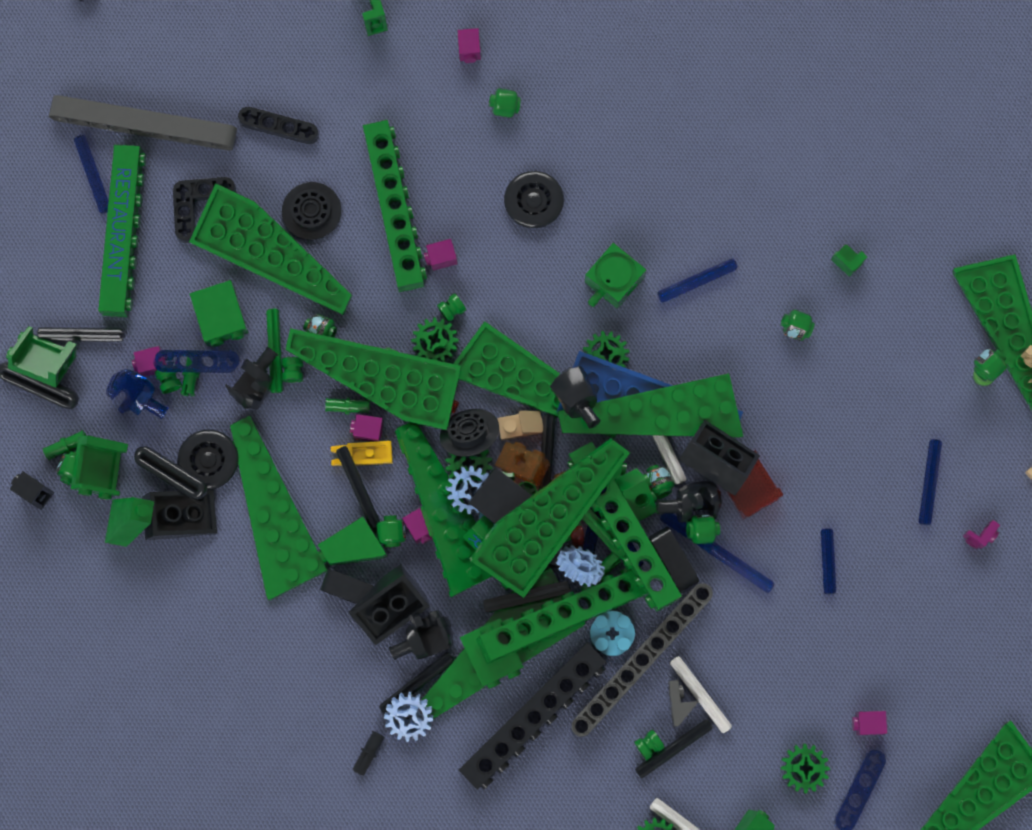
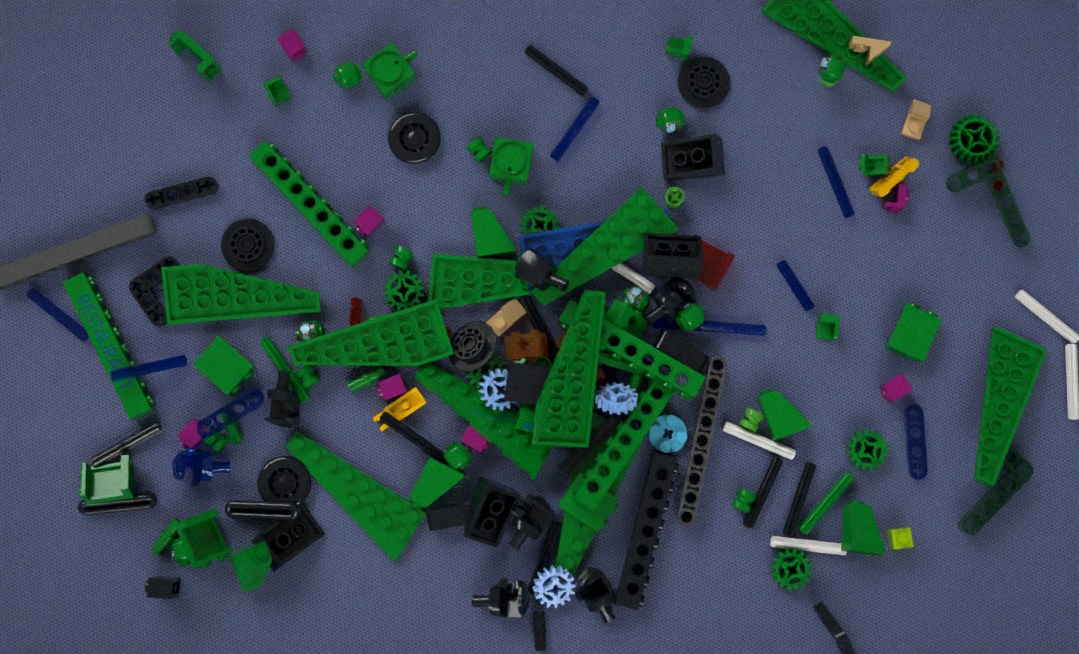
camera: 35 degrees left, 5 degrees up
dark grey slope [668,680,699,727] -> none
none -> clear blue axle [110,355,187,381]
none -> green panel [263,76,291,106]
none -> clear red axle [349,297,362,327]
none -> green piece [362,42,419,101]
none -> green wheel [466,137,493,163]
none -> green slope [470,207,515,258]
none -> black piece [472,578,531,618]
none -> black axle [525,45,588,96]
none -> black piece [575,567,615,623]
none -> black slope [661,133,725,181]
none -> bright green wheel [664,187,684,209]
none -> black wheel [678,57,730,108]
none -> bright green wheel [739,407,764,433]
none -> green slope [756,388,811,441]
none -> black axle [783,462,816,537]
none -> green axle [798,472,854,535]
none -> green panel [816,314,840,340]
none -> green bracket [859,154,890,176]
none -> yellow hinge [869,156,919,197]
none -> green panel [884,303,942,363]

